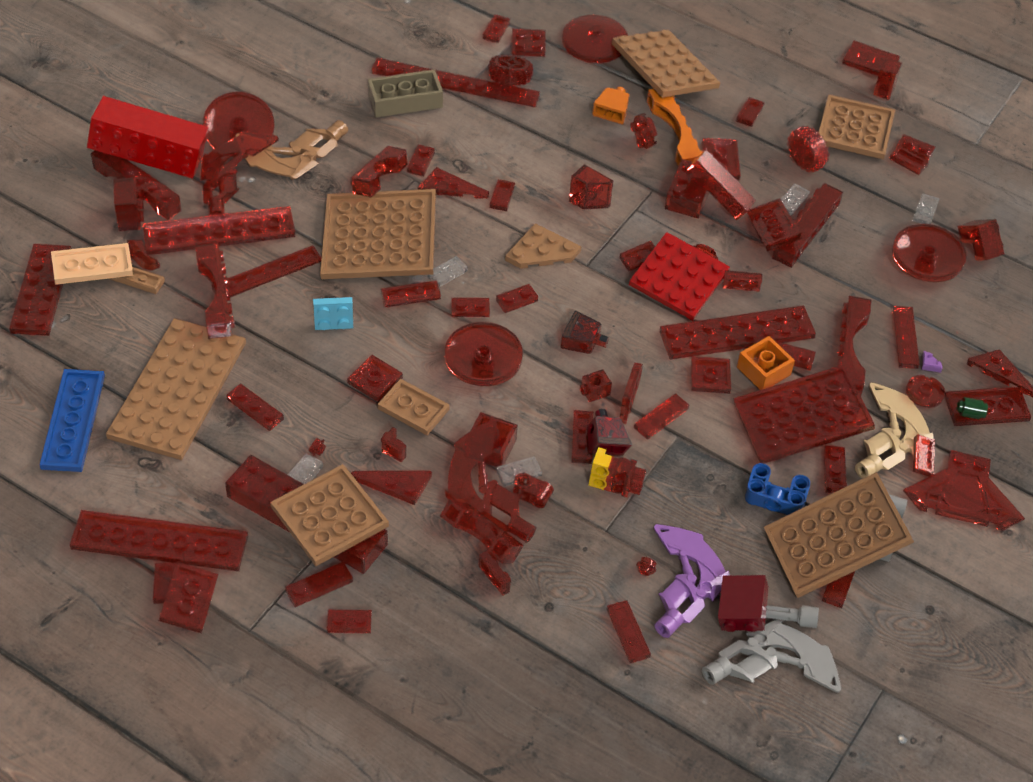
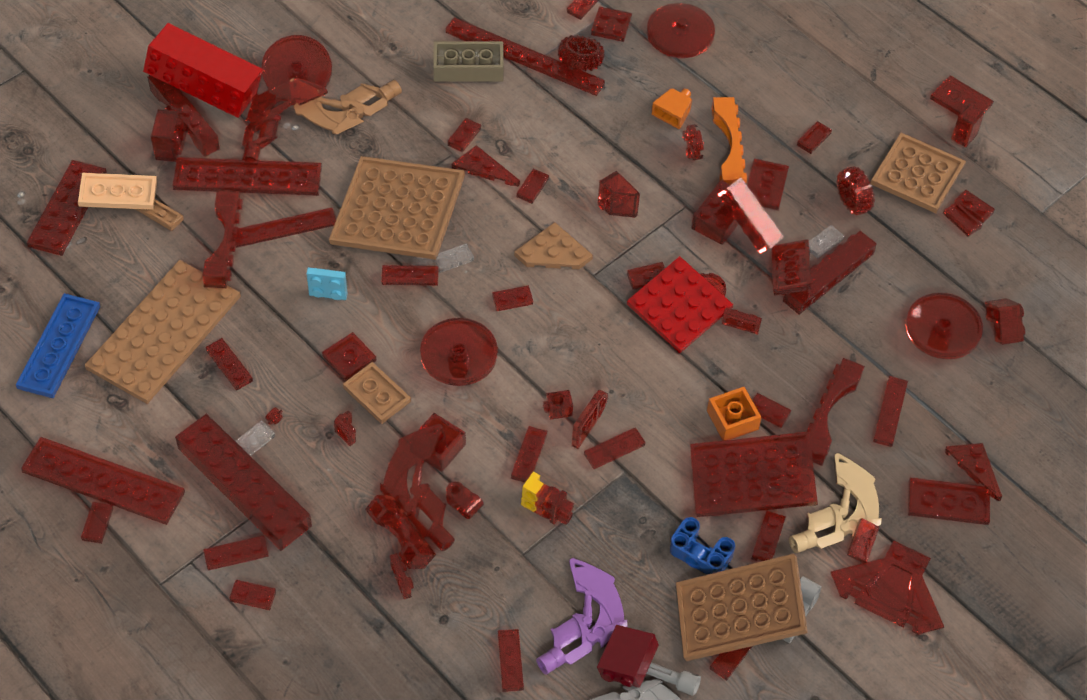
camera: 15 degrees right, 5 degrees up
clear red piece [127,240,160,271] -> none
clear red plate [159,562,218,633] -> none
medium nougat plate [271,464,389,566] -> none
clear red arch [351,146,408,198] -> none
clear red wing [351,471,432,505] -> none
clear red plate [451,298,490,317] -> none
clear plate [496,456,542,487] -> none
clear red torso [561,311,609,354] -> none
dark red torso [587,409,632,456] -> none
medium nougat plate [612,30,720,97] -> none
clear red plate [636,557,657,576] -> none
clear red plate [659,306,816,360] -> none
clear red plate [691,356,731,394] -> none
clear red tile [906,375,945,408] -> none
clear plate [913,193,939,226] -> none
medium lavender tile [922,351,942,373] -> none
dark green brick [956,397,988,420] -> none

